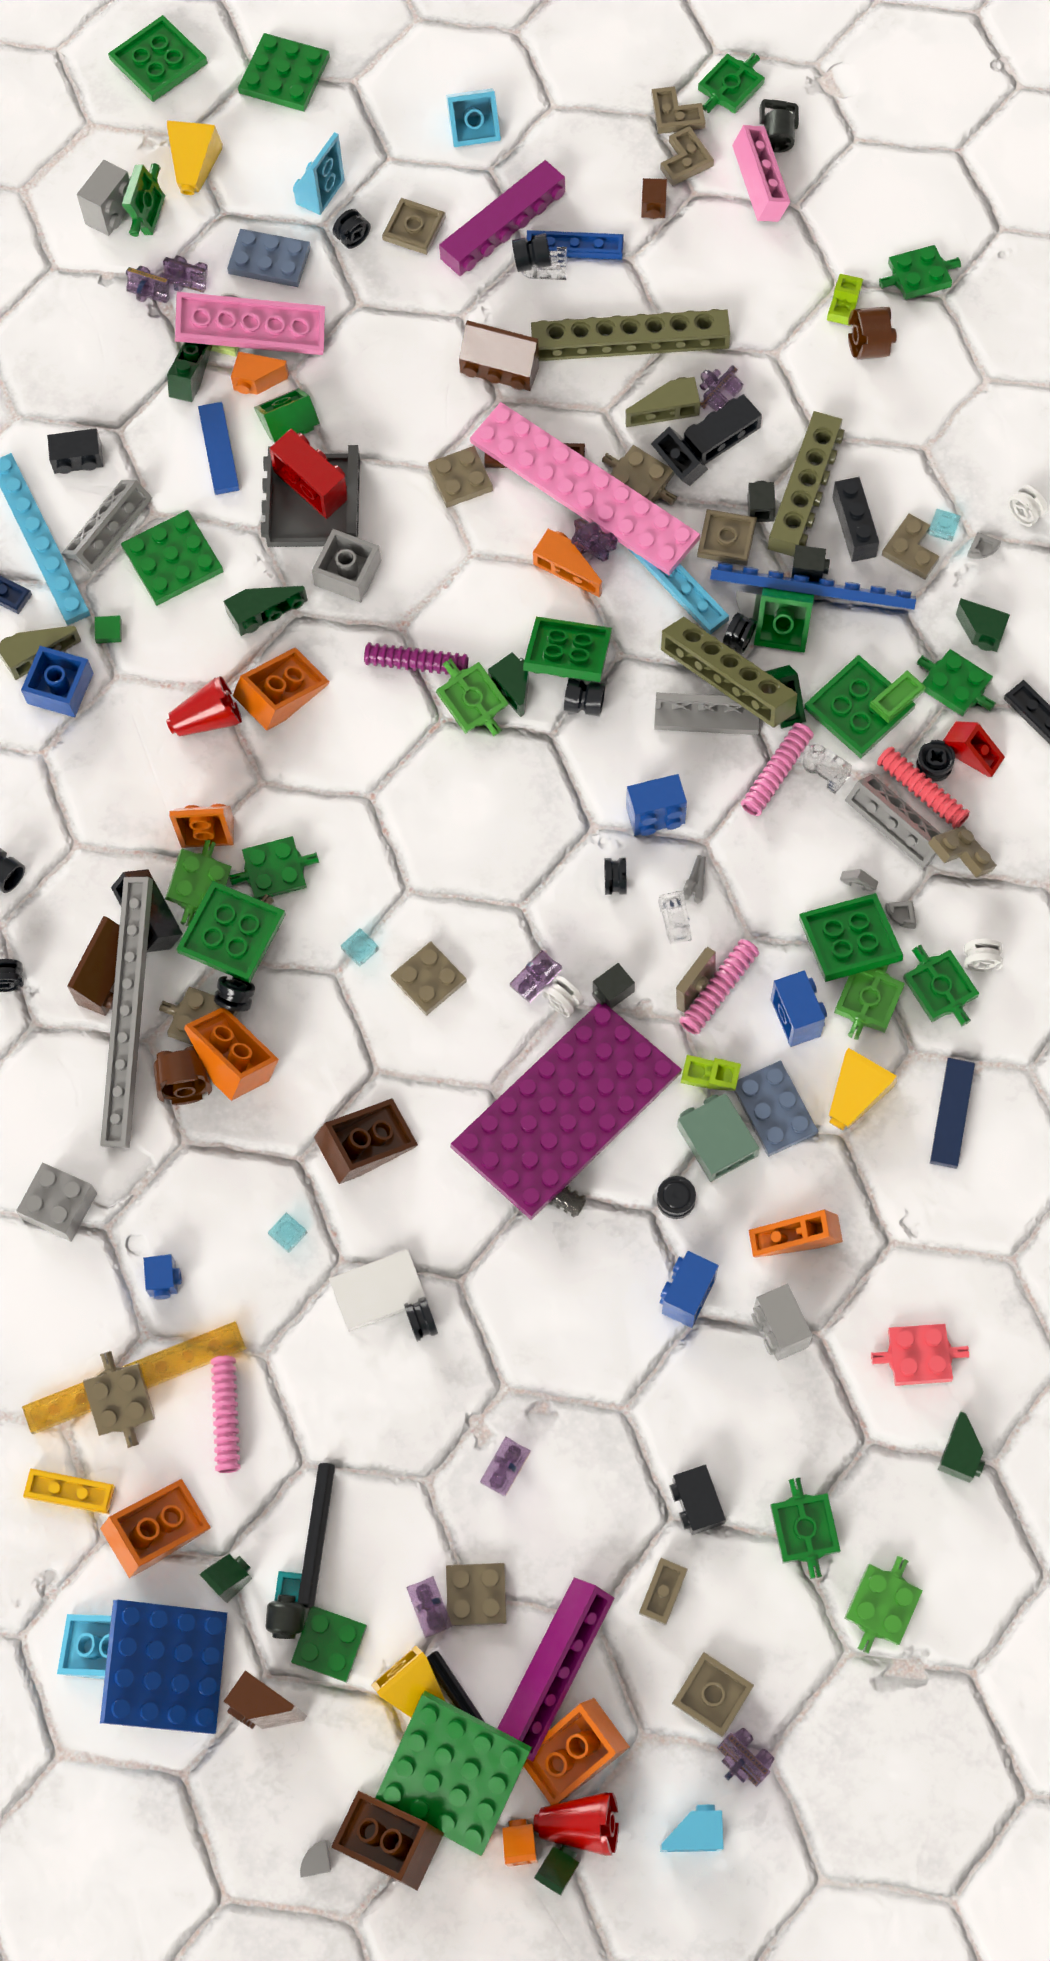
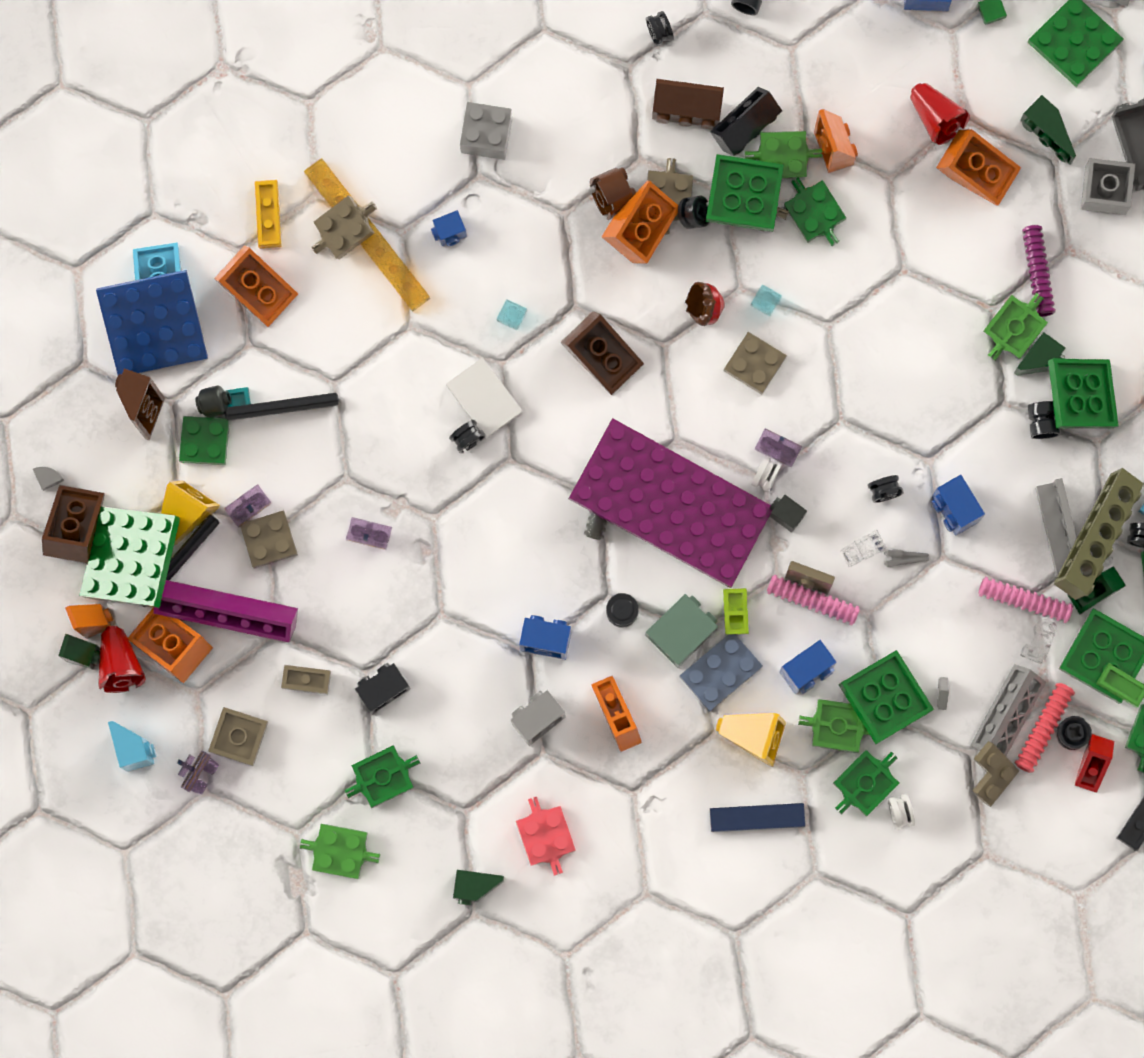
camera: 75 degrees right, 10 degrees up
light grey plate [100,877,153,1148] -> none
dark green slope [200,1554,253,1603] -> none
bright pink piece [210,1356,241,1473] -> none
light grey tile [885,900,916,929] -> none
none -> reddish brown hair [685,282,725,326]

